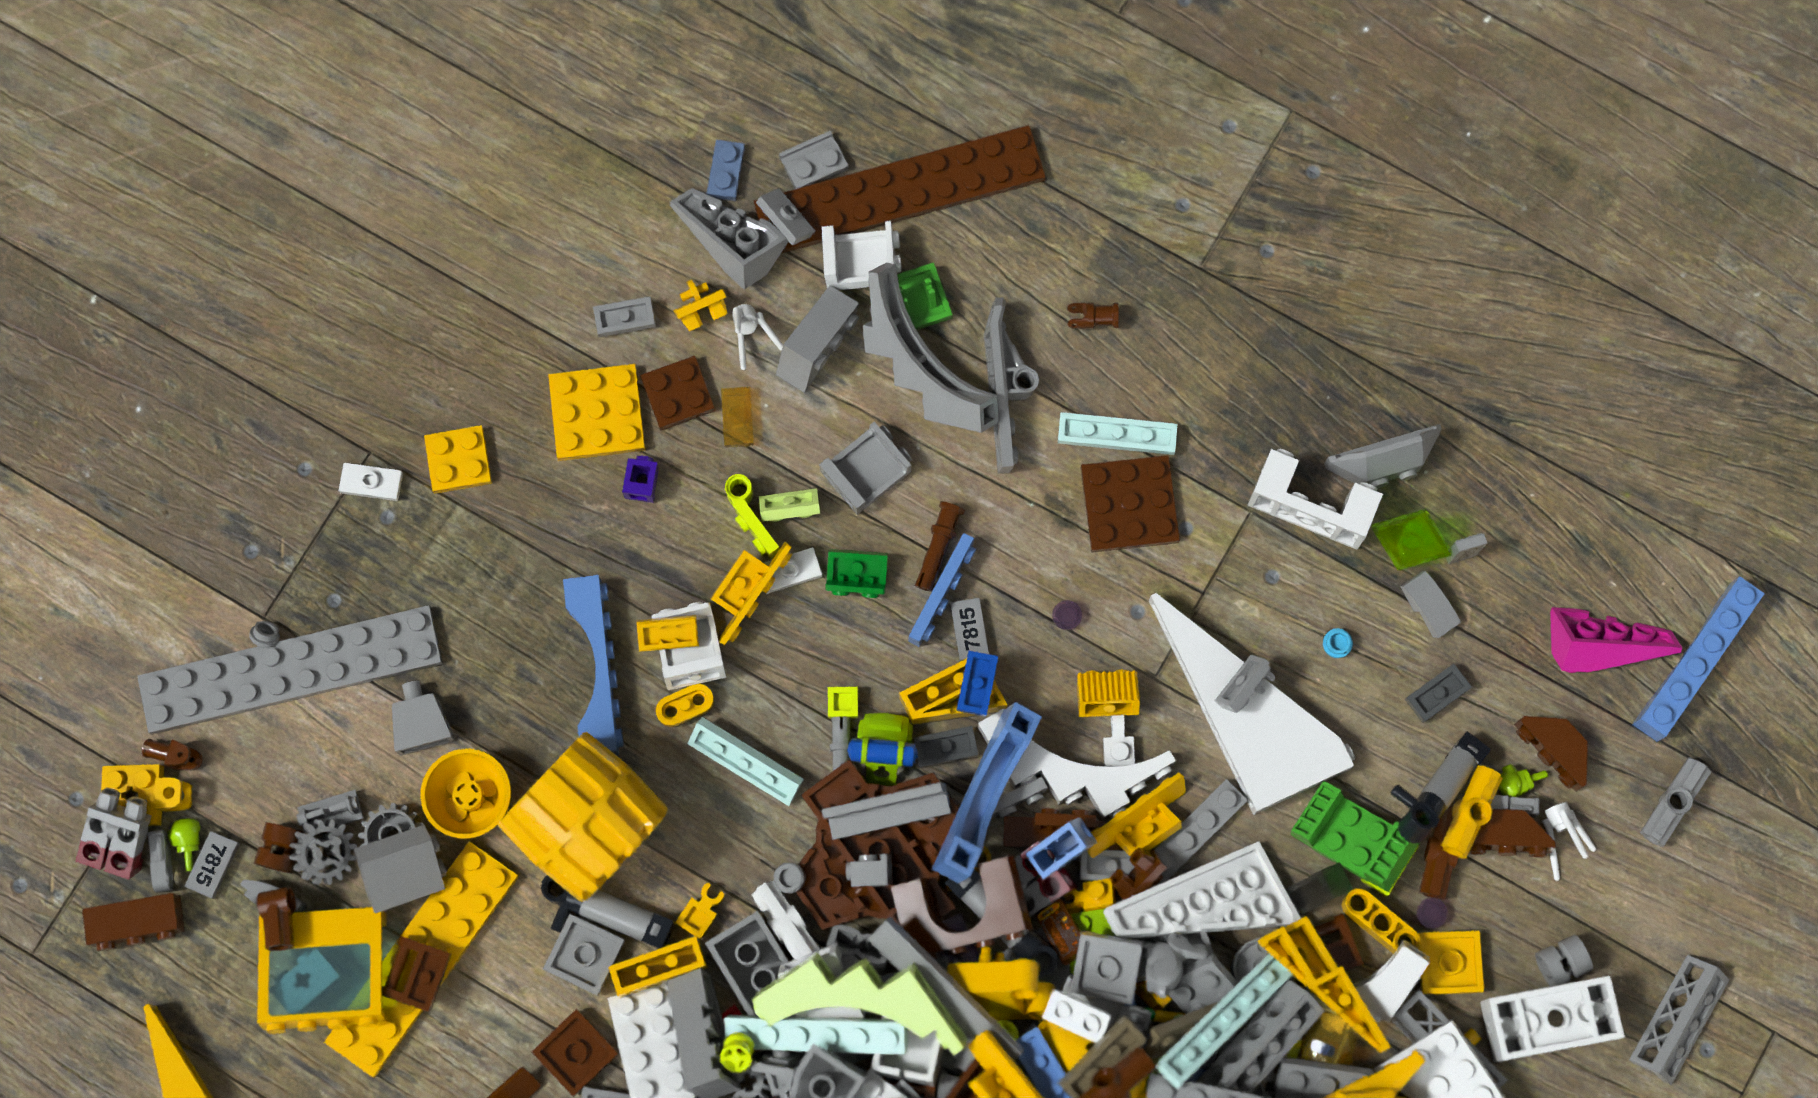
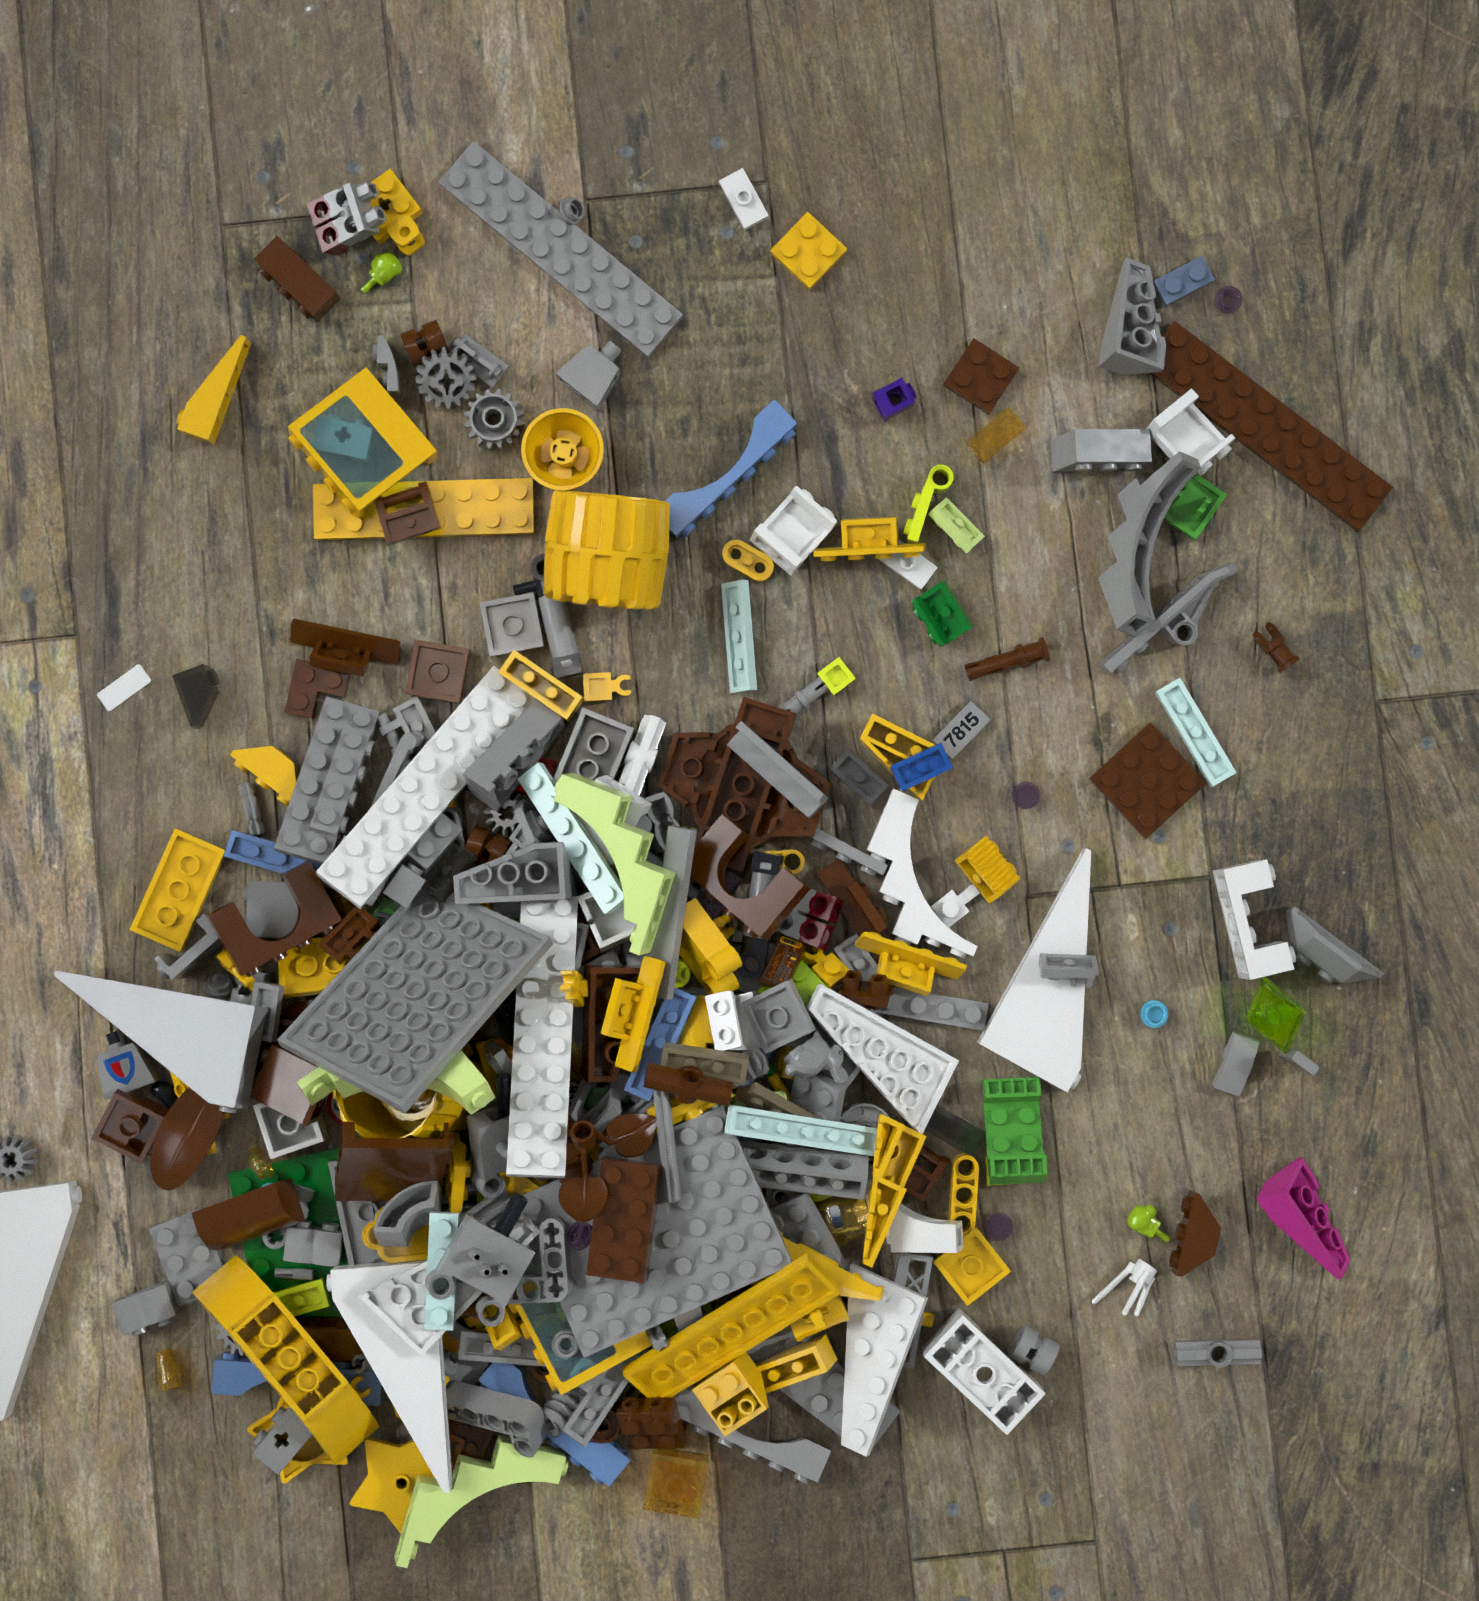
camera: 55 degrees right, 10 degrees up
reddish brown piece [142,739,203,771] -> none
light grey piece [147,830,173,893] -> none
light grey tile [184,831,240,899] -> none
reddish brown piece [257,887,296,951] -> none
light grey brick [354,825,447,913] -> none
yellow plate [548,364,645,461] -> none
light grey plate [593,296,656,337] -> none
yellow plate [636,615,699,652] -> none
yellow hips [673,279,728,331] -> none
neon yellow wheel [720,1032,754,1072] -> none
white plant [732,304,783,370] -> none
light grey plate [756,188,815,245] -> none
light grey tile [774,863,806,893] -> none
light grey plate [779,130,848,189] -> none
light grey panel [819,422,912,515] -> none
light grey brick [846,854,893,886] -> none
lime piece [847,713,918,786] -> none
medium blue plate [909,533,976,647] -> none
medium blue arch [932,702,1042,883] -> none
medium blue torso [1026,817,1097,879] -> none
piece [1391,731,1491,844] -> none
dark grey plate [1405,663,1472,723] -> none
reddish brown piece [1419,806,1459,900] -> none
yellow piece [1441,765,1503,858] -> none
reddish brown slope [1469,809,1556,858] -> none
light grey piece [1490,795,1539,818] -> none
light grey fence [1629,955,1730,1085] -> none
medium blue arch [1632,576,1765,742] -> none
none -> clear purple plate [1214,286,1242,314]

